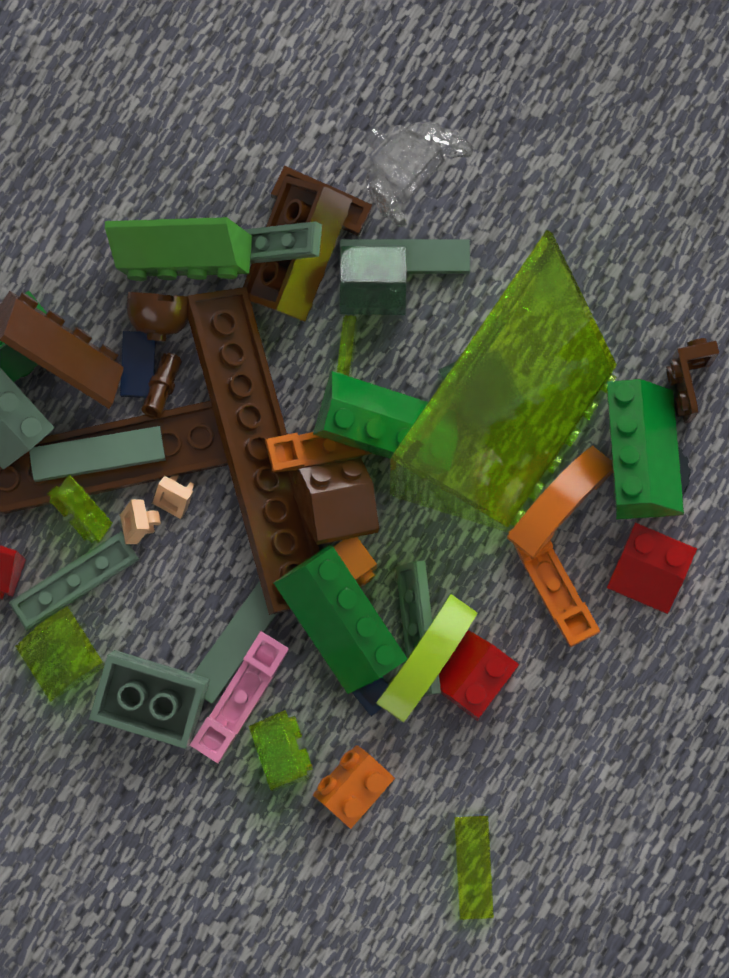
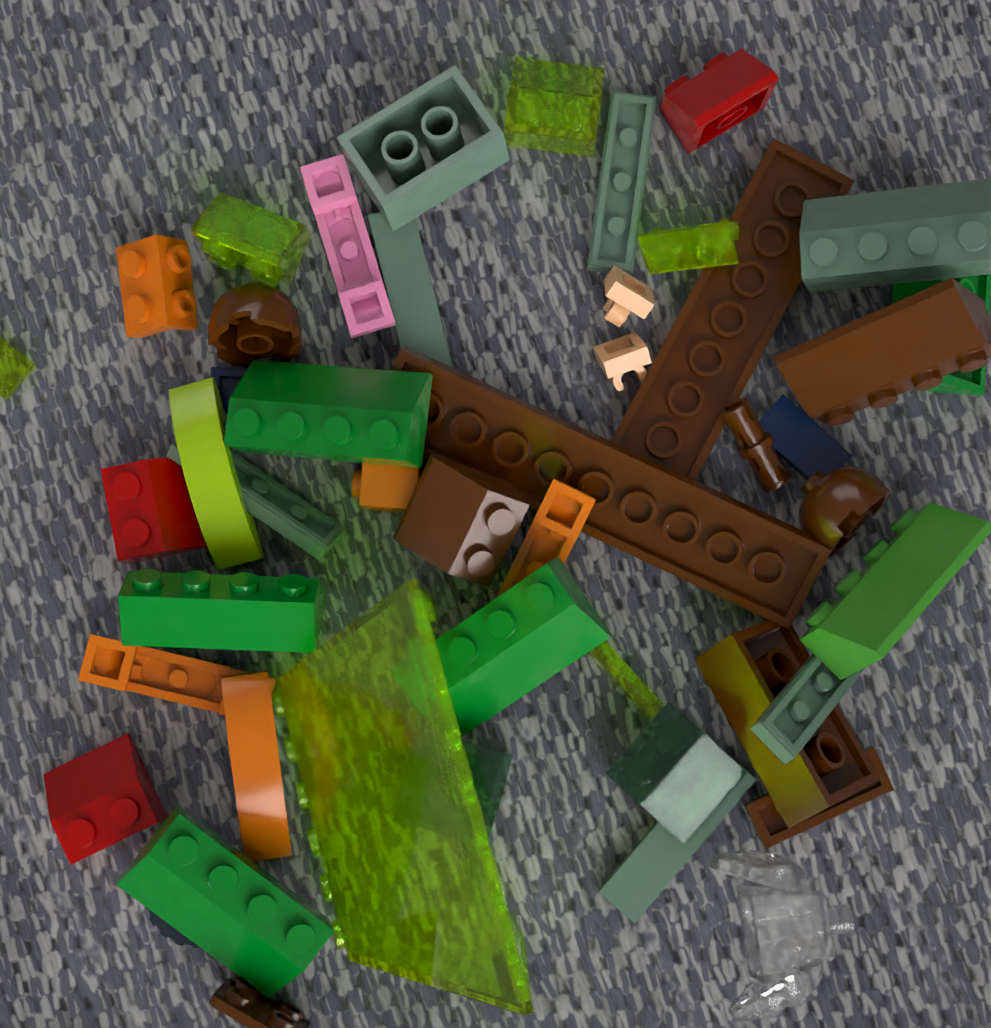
camera: 130 degrees right, 5 degrees up
sand green tile [29,426,166,482] -> none
none -> green slope [118,568,326,653]
none -> reddish brown cylinder [208,282,302,368]

